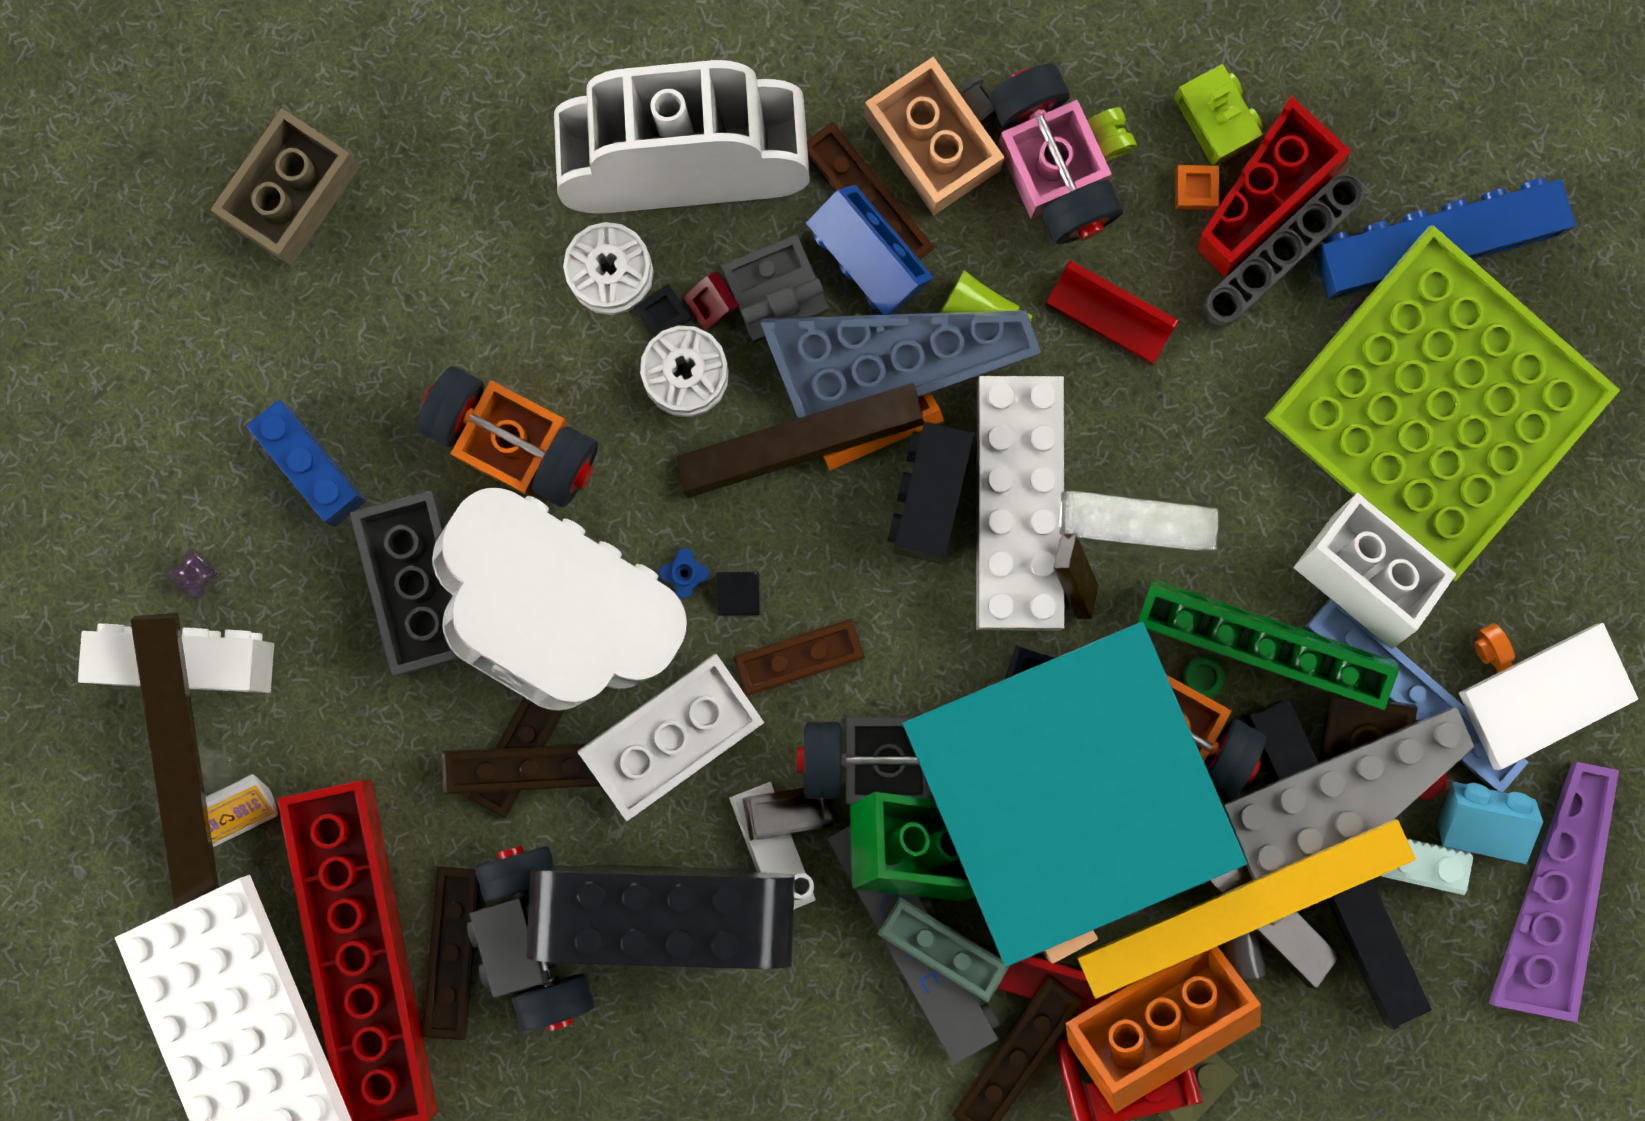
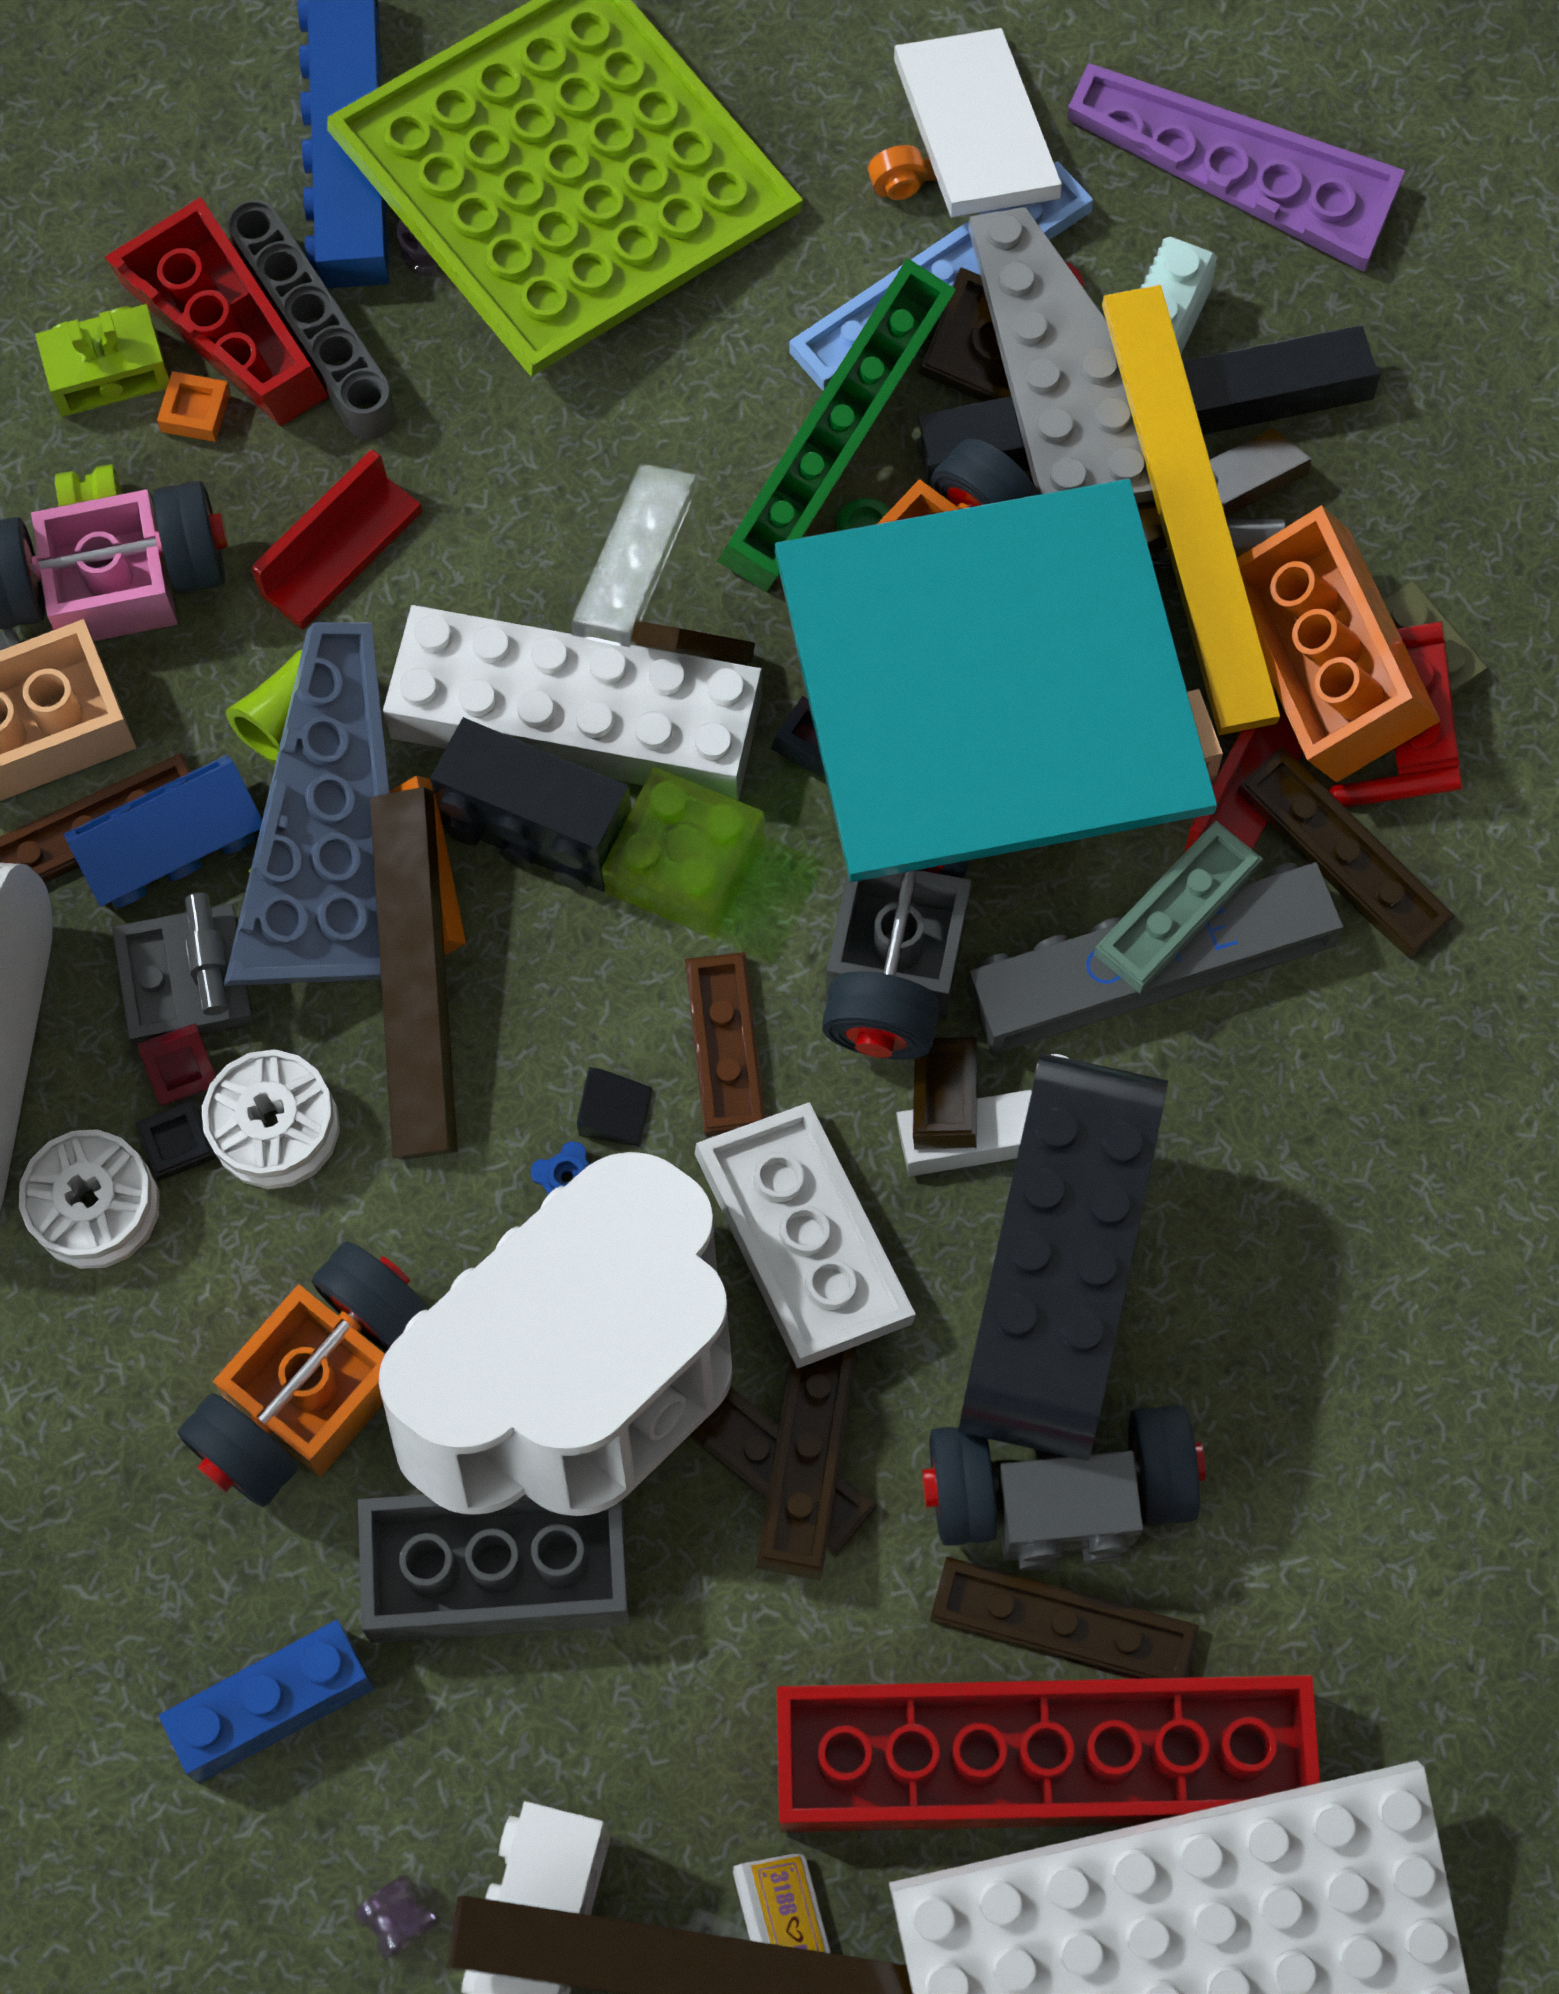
camera: 80 degrees left, 15 degrees down
green brick [850,792,975,902] -> none
white brick [1293,492,1456,649] -> none
medium azure brick [1437,781,1543,864] -> none
none -> clear neon green brick [602,766,766,939]

